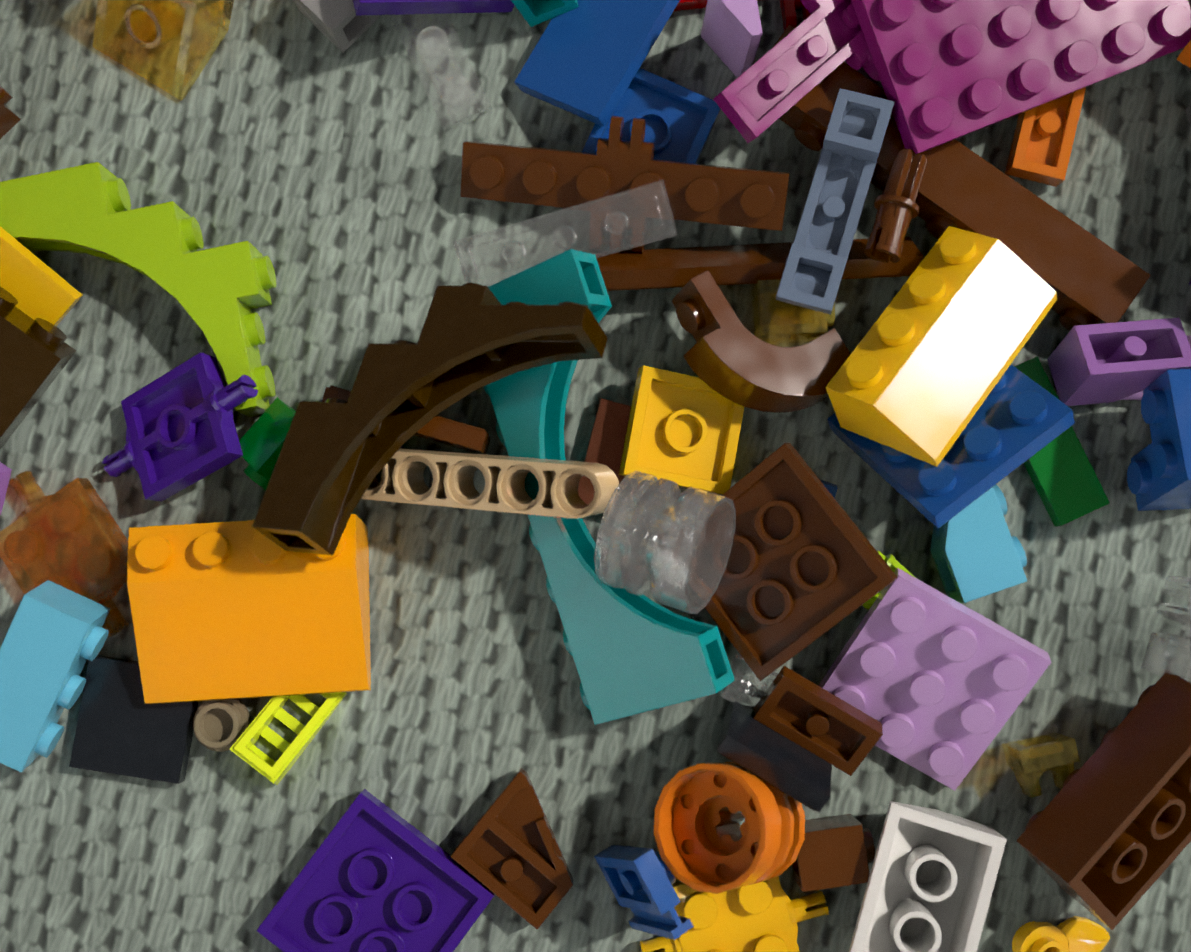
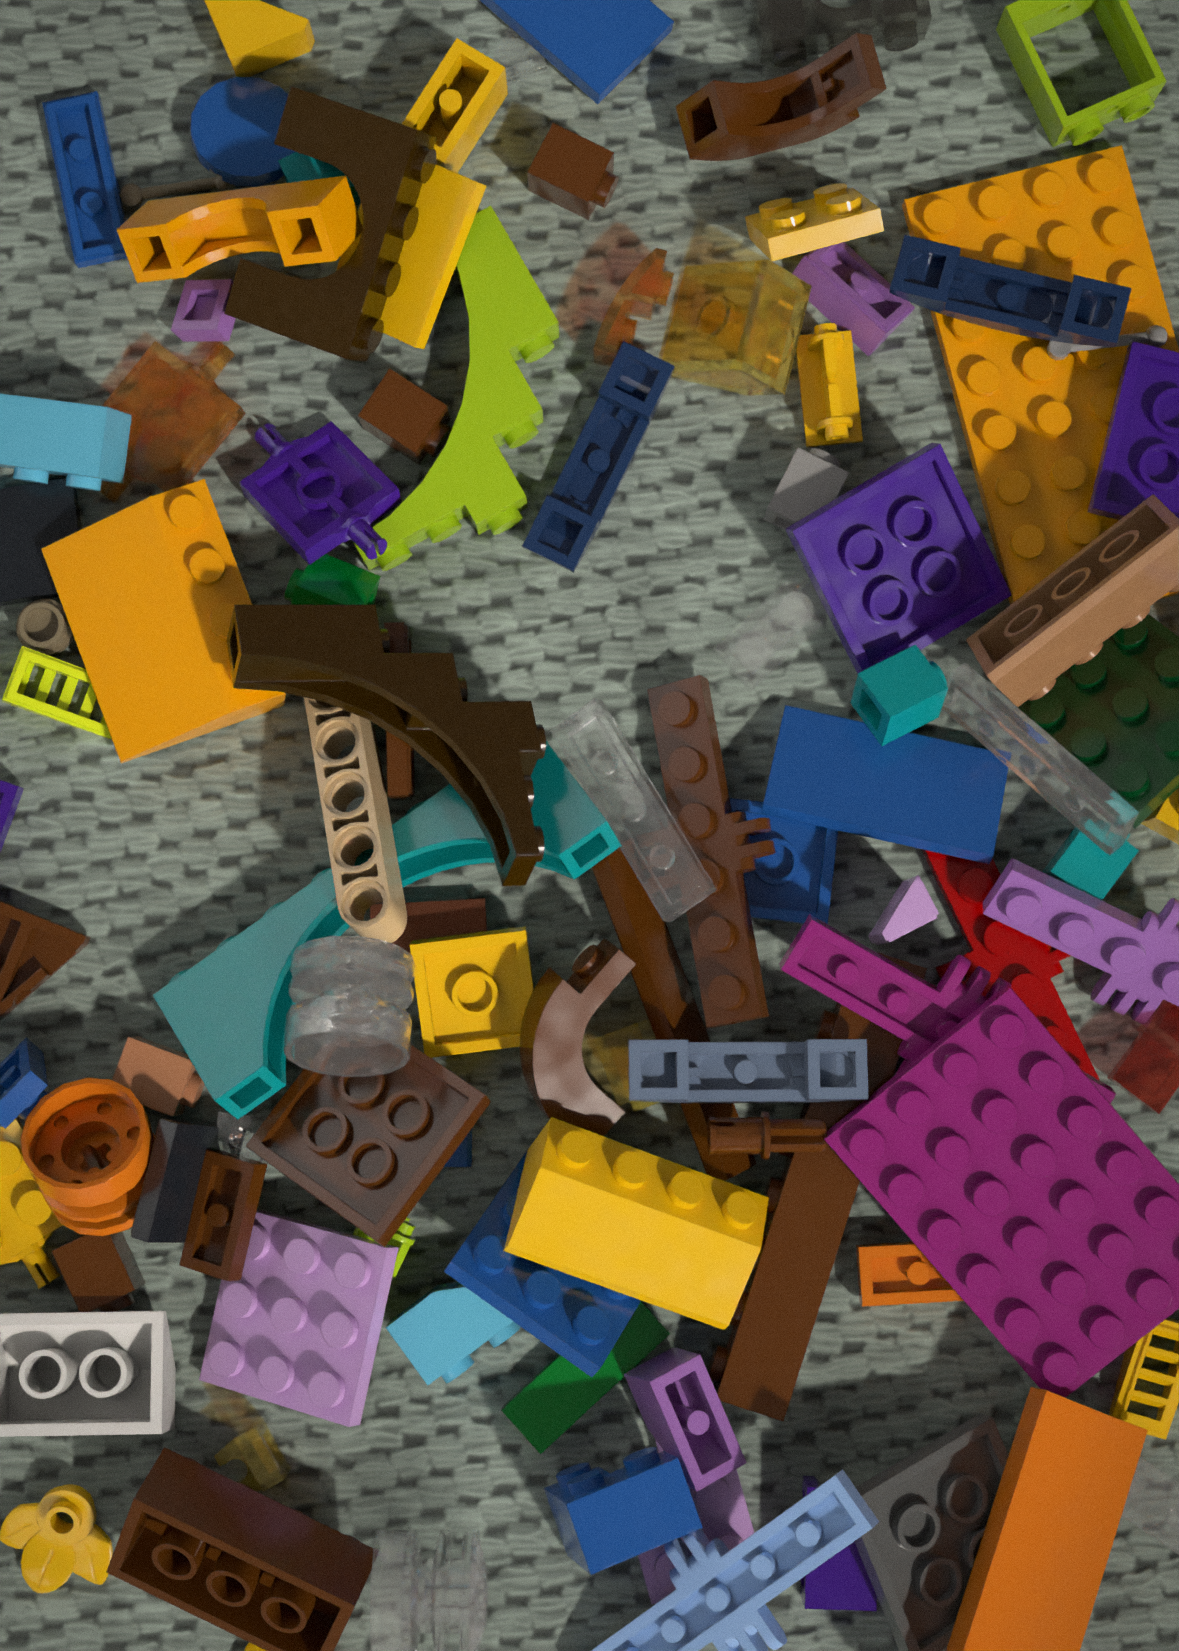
camera: 75 degrees right, 0 degrees up
none -> nougat brick [112,1036,205,1117]
none -> reddish brown brick [358,368,452,465]
none -> dark blue slope [522,341,675,573]
none -> clear orange slope [594,248,674,367]

